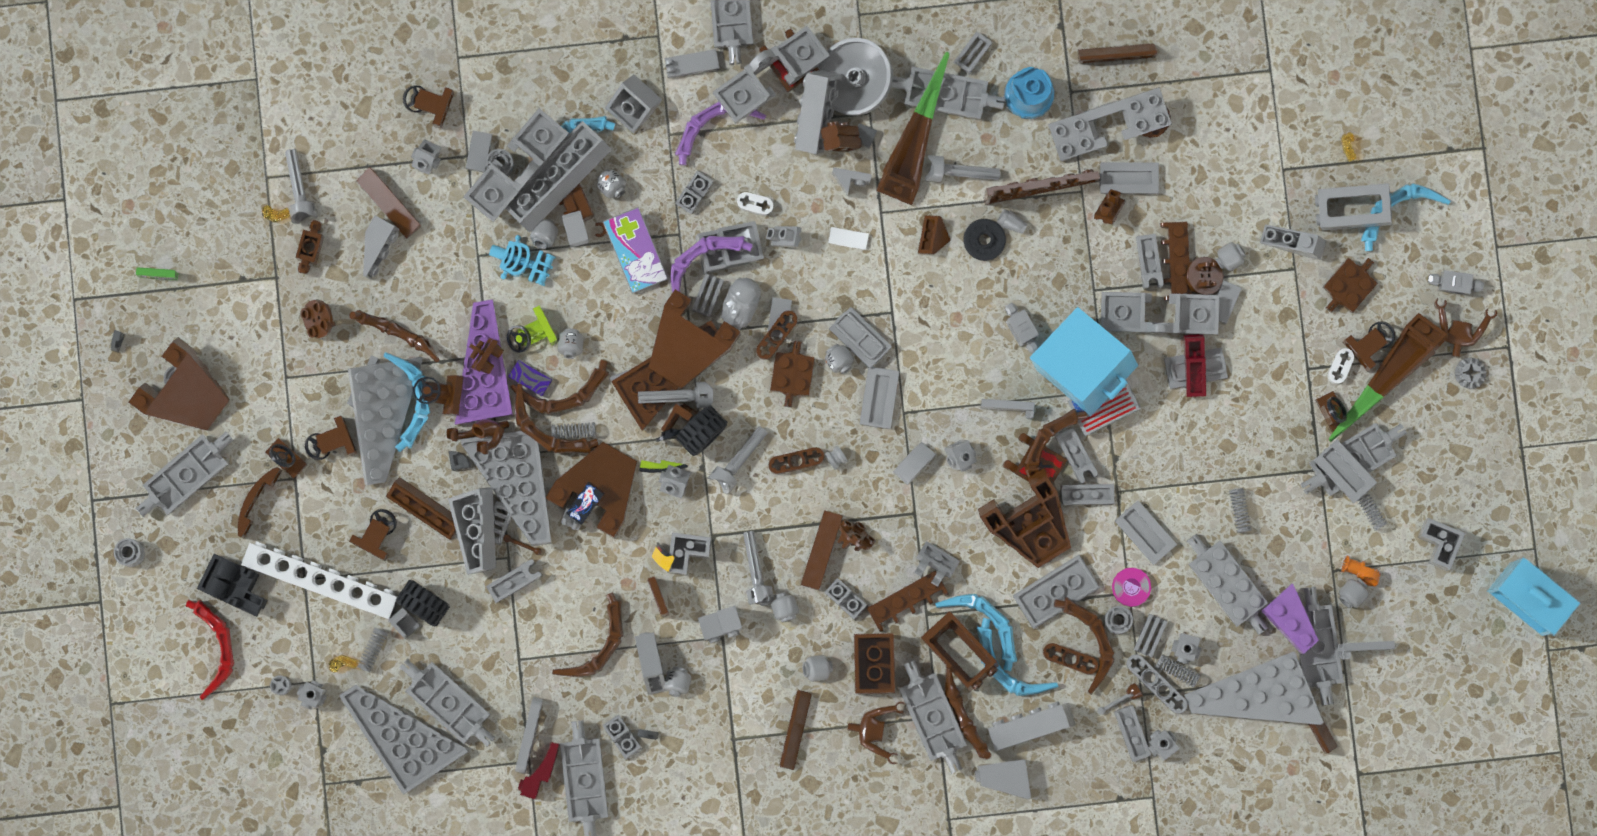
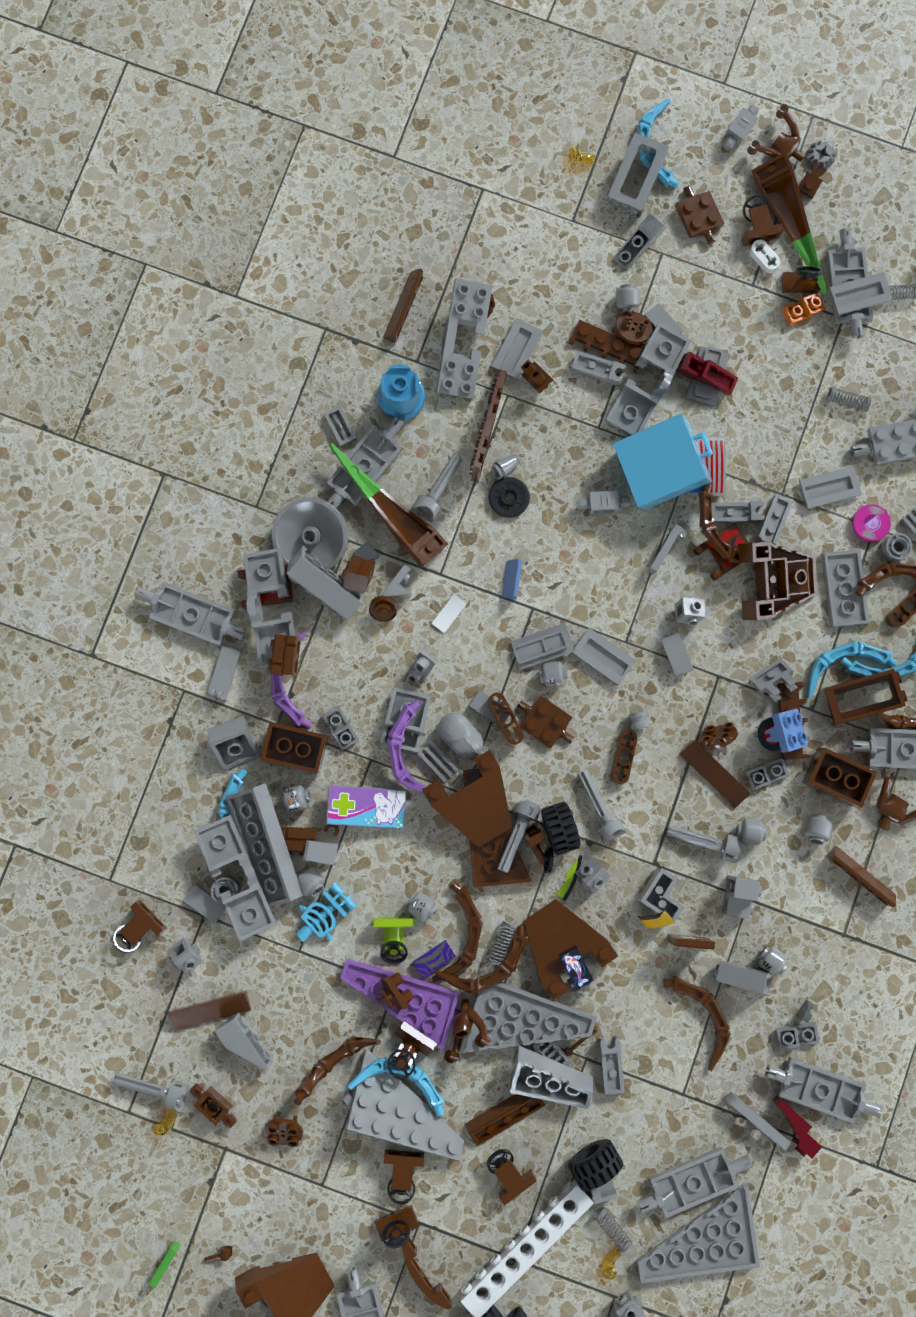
camera: 70 degrees left, 0 degrees up
dark grey tile [448,451,471,471] -> none
white beam [737,192,773,216] -> none
reddish brown slope [918,215,951,255] -> none
none -> reddish brown hand [204,1245,232,1262]
none -> reddish brown brick [260,722,329,774]
none -> reddish brown brick [268,634,301,677]
none -> reddish brown plate [369,596,397,622]
none -> medium blue slope [502,559,522,599]
none -> medium blue plate [757,708,808,753]
none -> orange slope [781,293,826,326]
none -> reddish brown plate [799,162,827,199]

